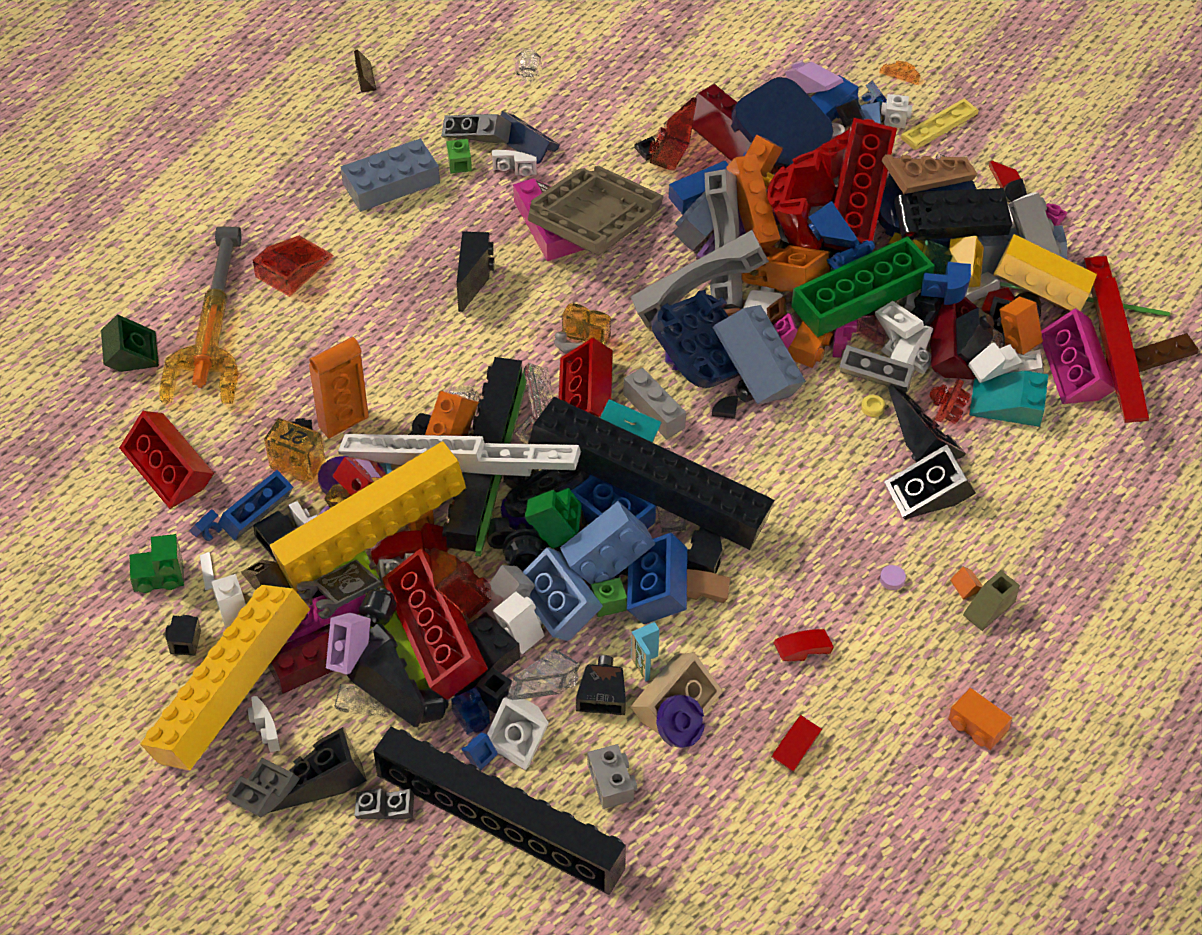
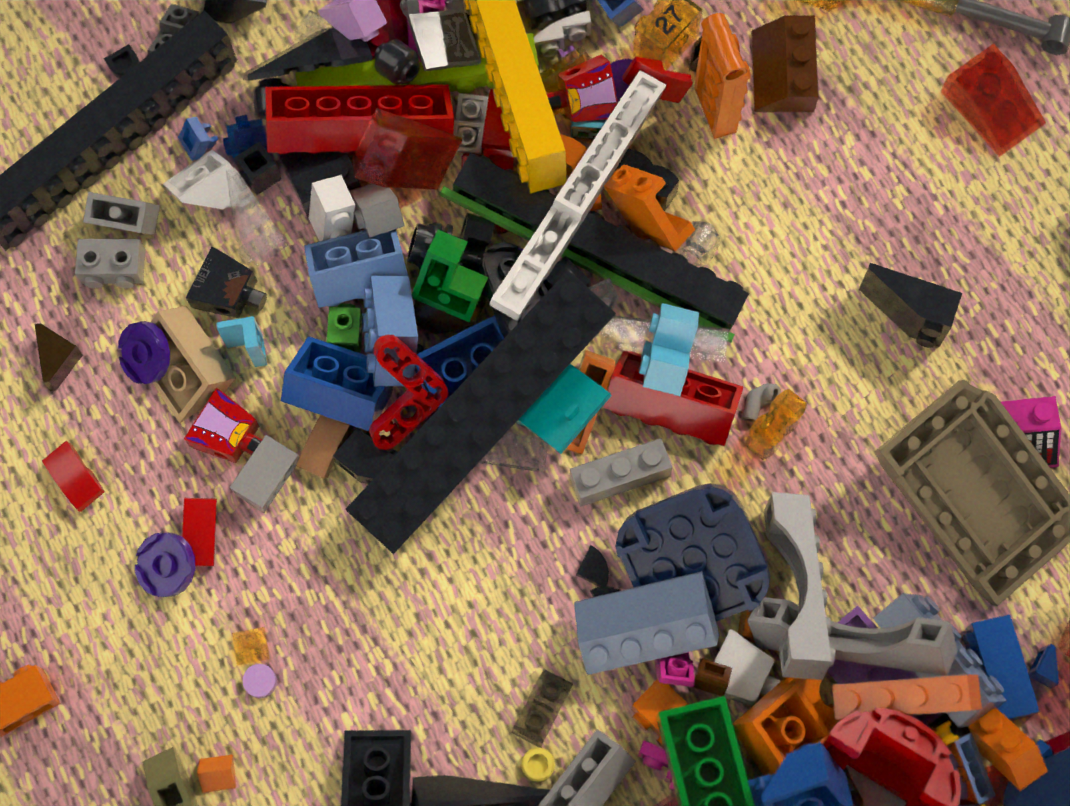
camera: 110 degrees right, 20 degrees up
none -> dark brown slope [35,323,83,392]
none -> light grey brick [83,192,160,235]
none -> black tile [104,44,140,78]
none -> dark purple tile [135,533,195,597]
none -> torso [184,388,262,463]
none -> light grey brick [230,435,299,513]
none -> clear yellow slope [232,627,270,666]
none -> red beam [369,334,448,450]
none -> clear smoke slope [511,669,573,748]
none -> red slope [622,56,693,104]
none -> medium azure brick [639,303,699,396]
none -> reddish brown slope [751,15,819,112]
none -> blue slope [1028,644,1059,688]

